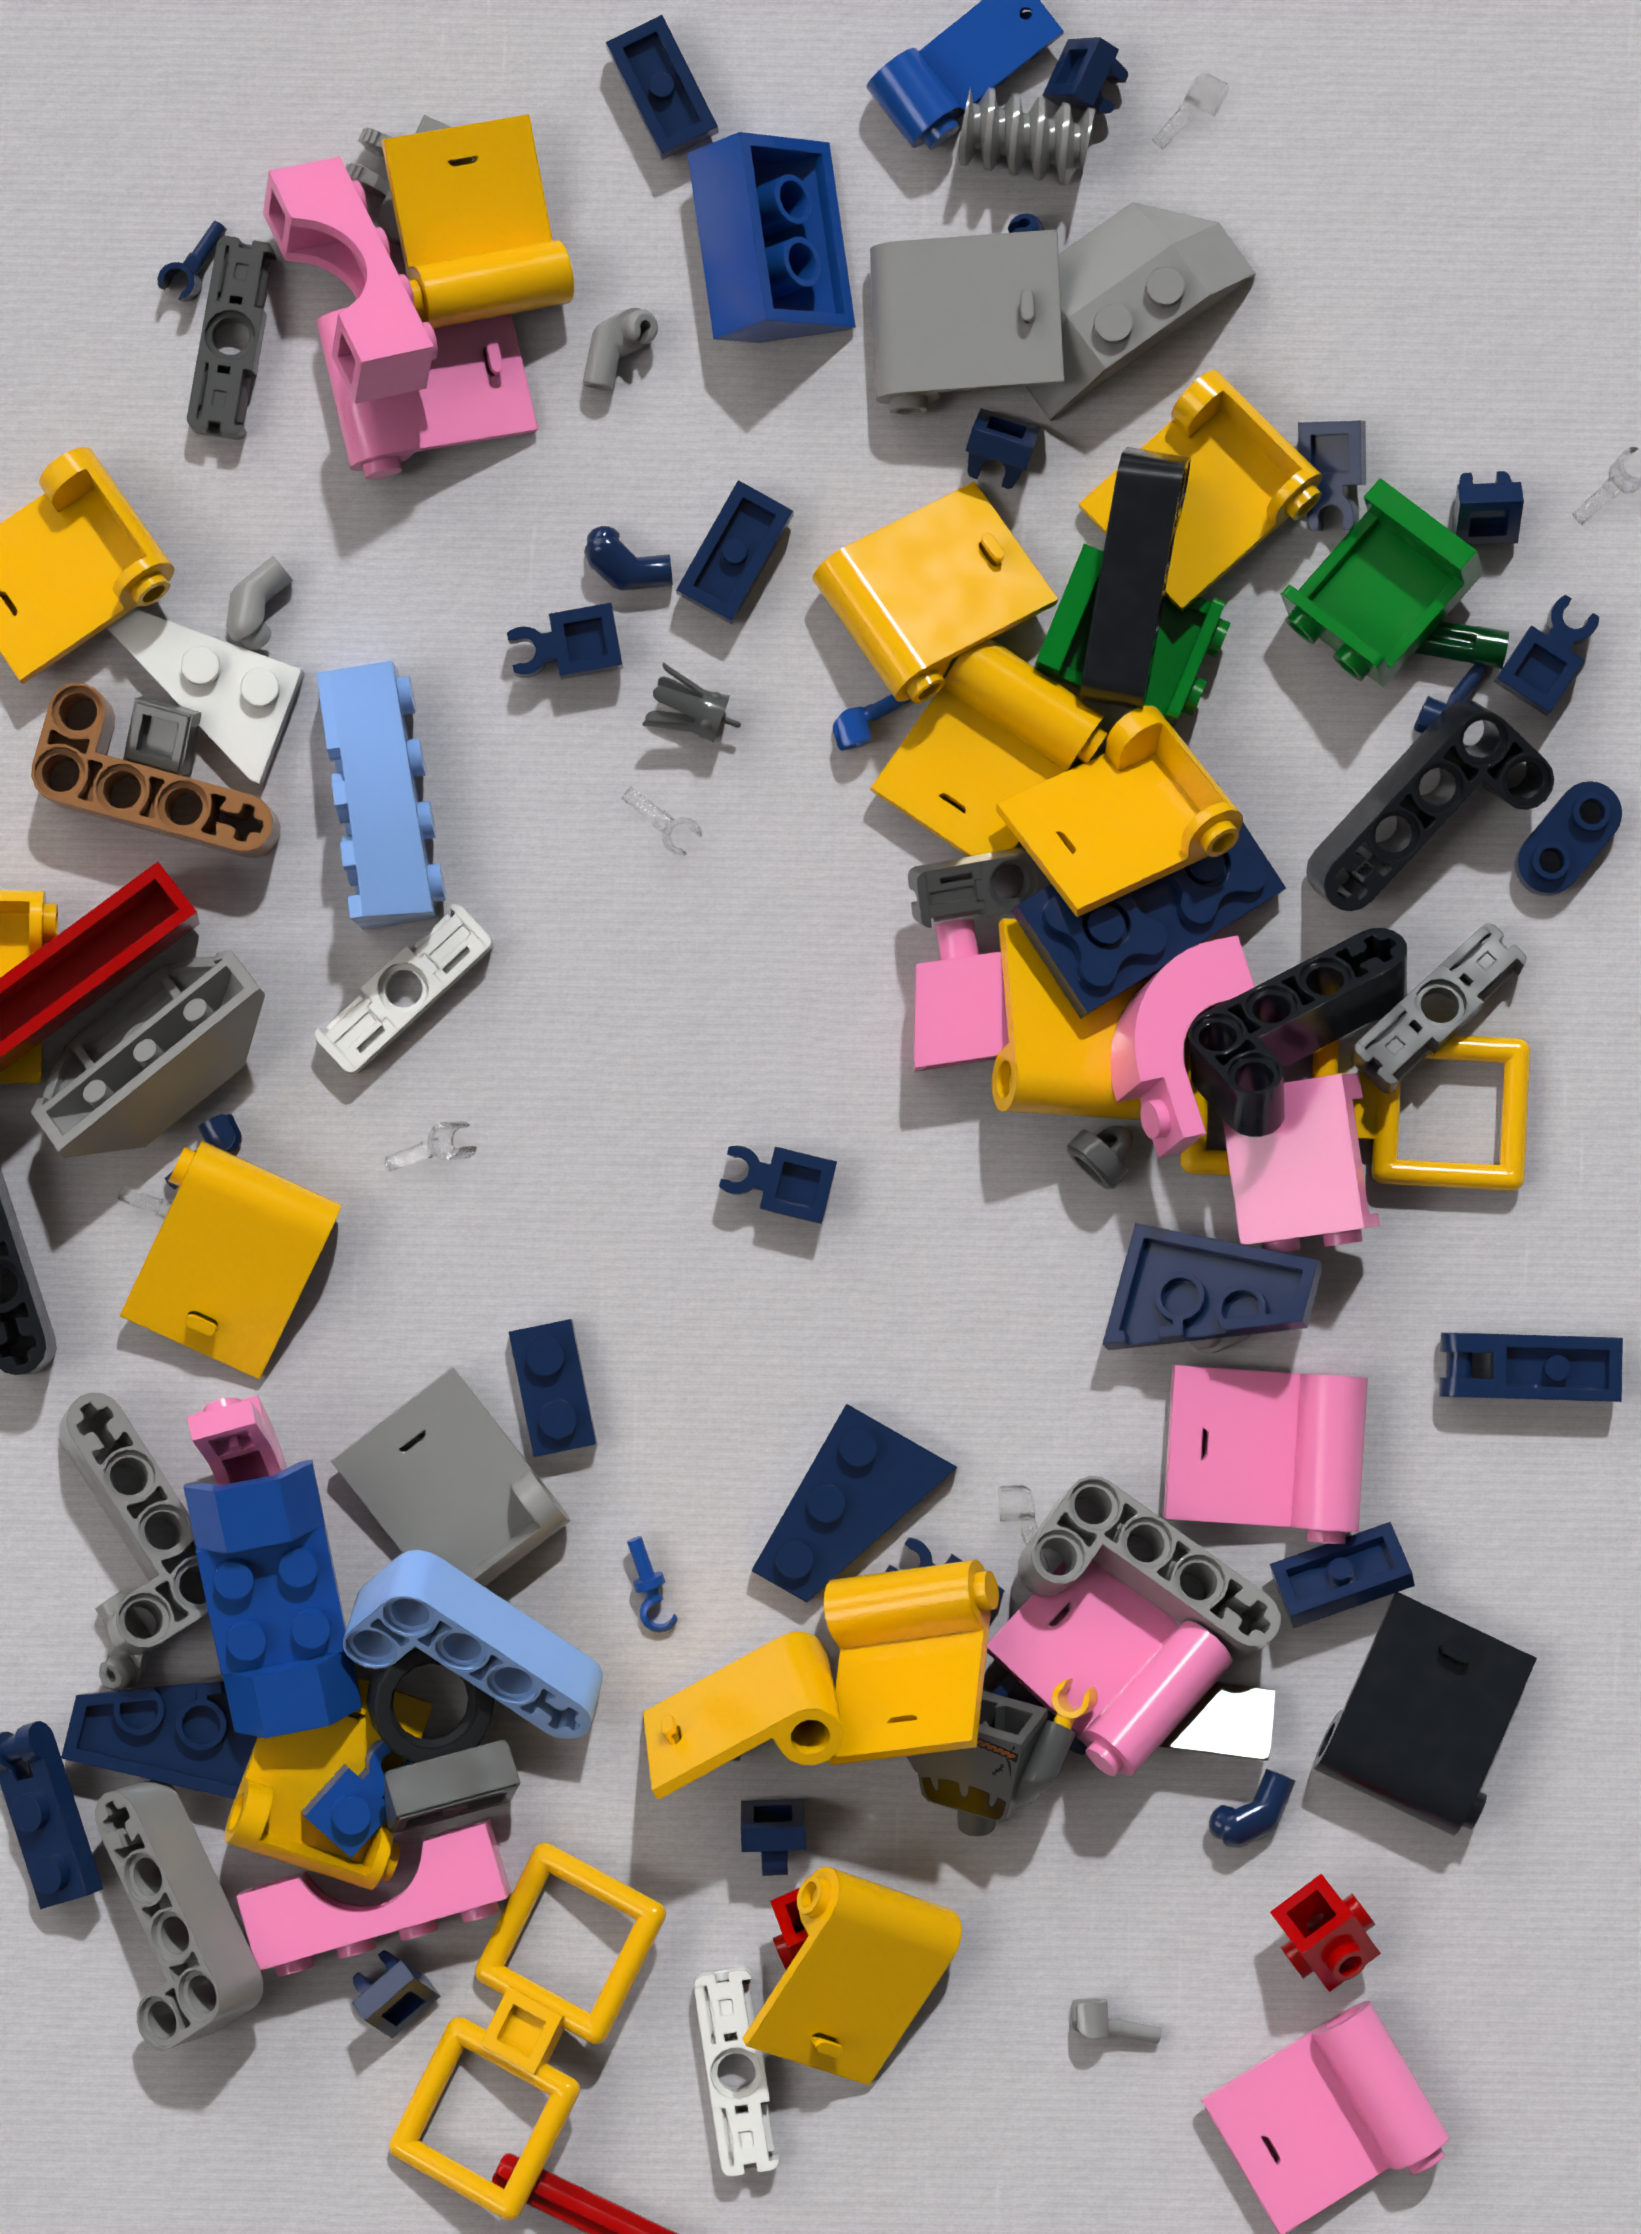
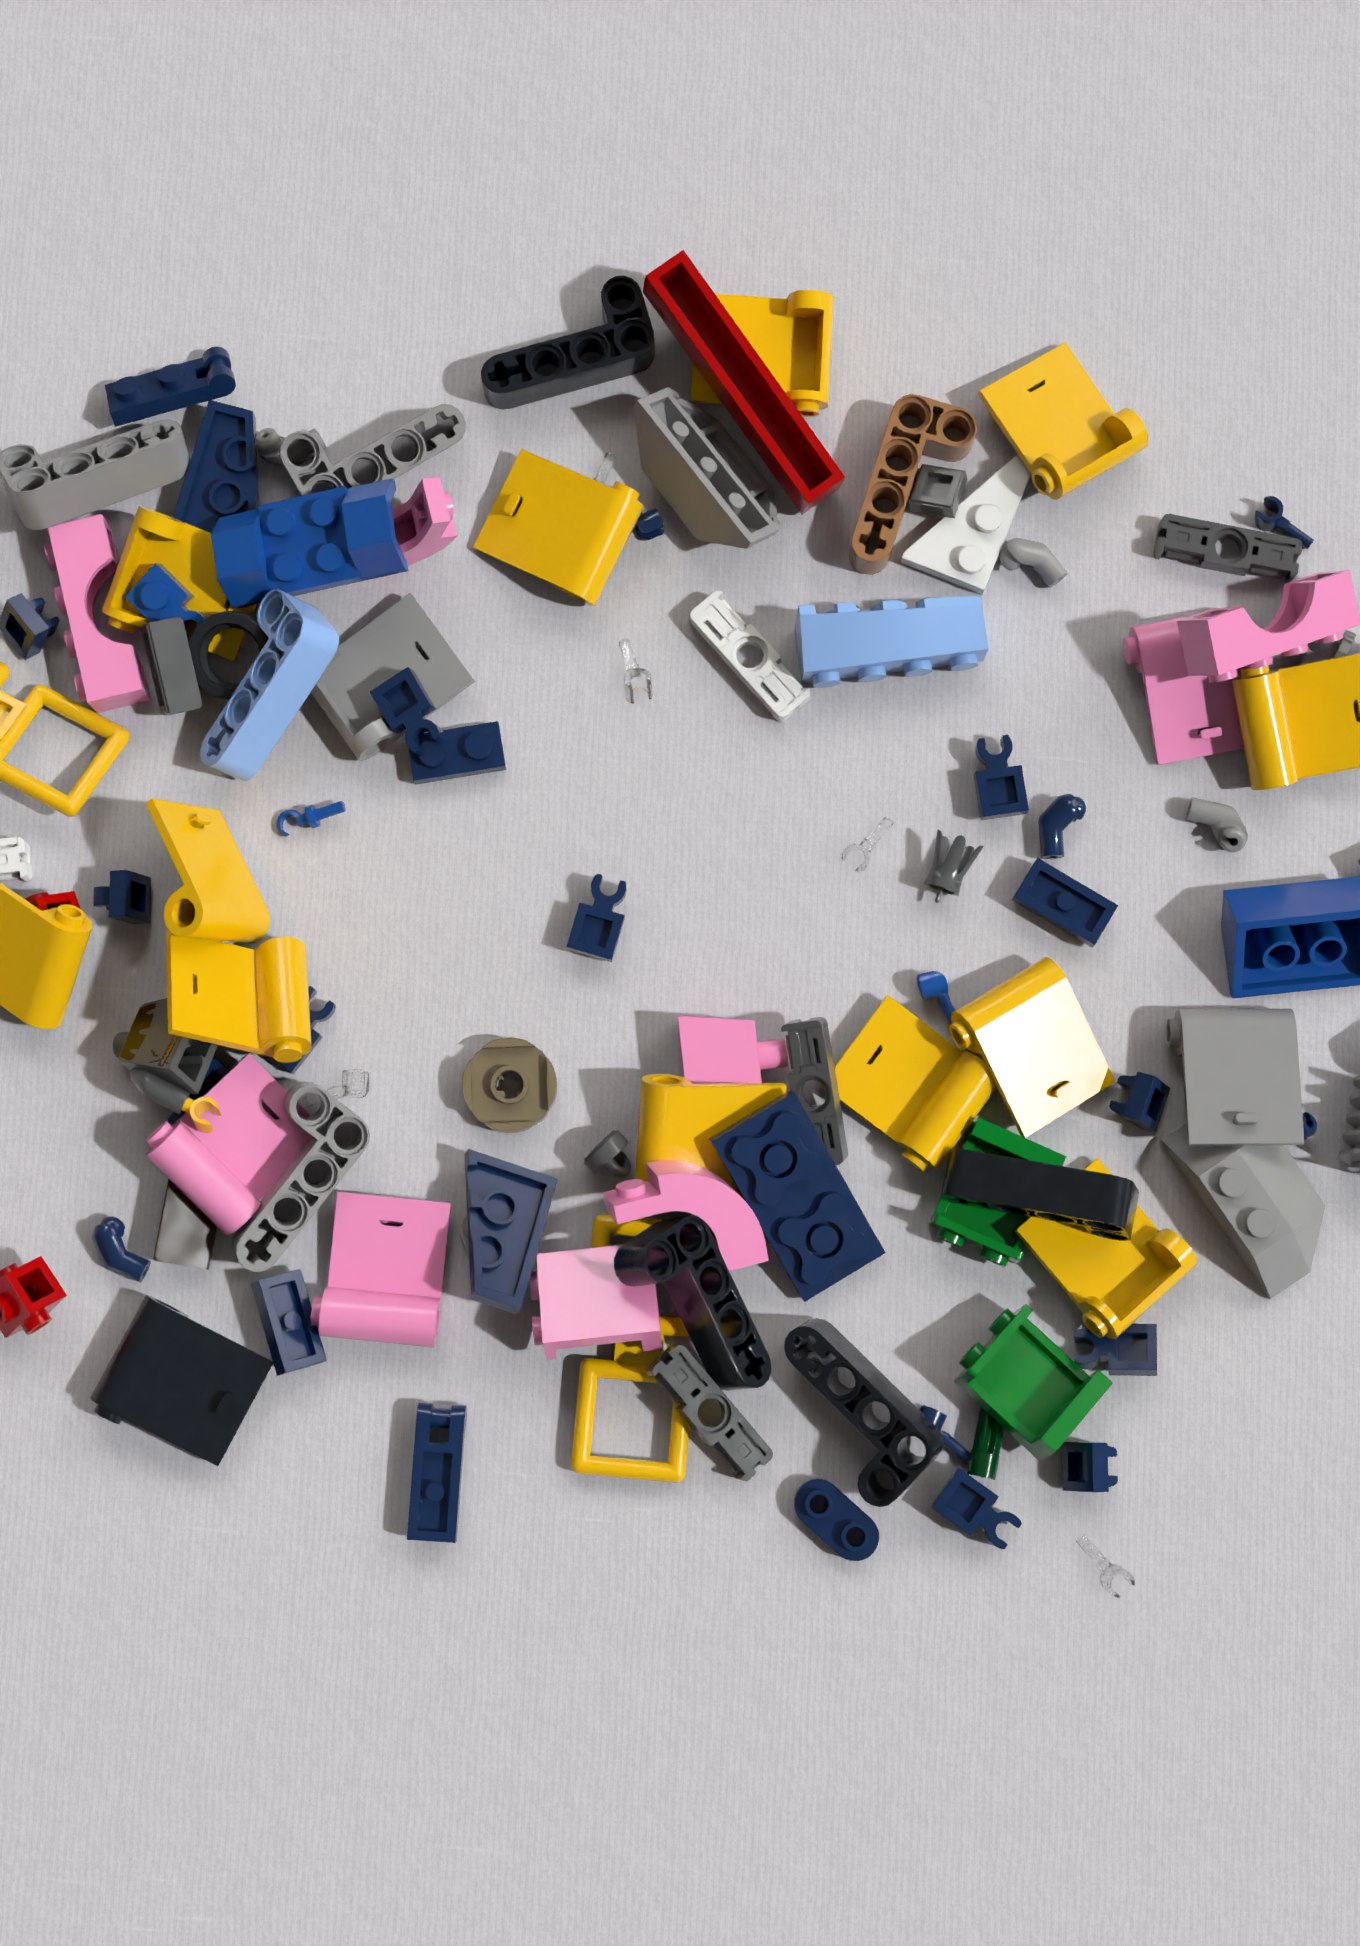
camera: 85 degrees right, 5 degrees down
dark blue wing [751,1403,957,1603] -> none
yellow door [996,706,1243,917] -> none
none -> dark blue plate [370,667,445,756]
none -> dark tan plate [462,1037,557,1133]

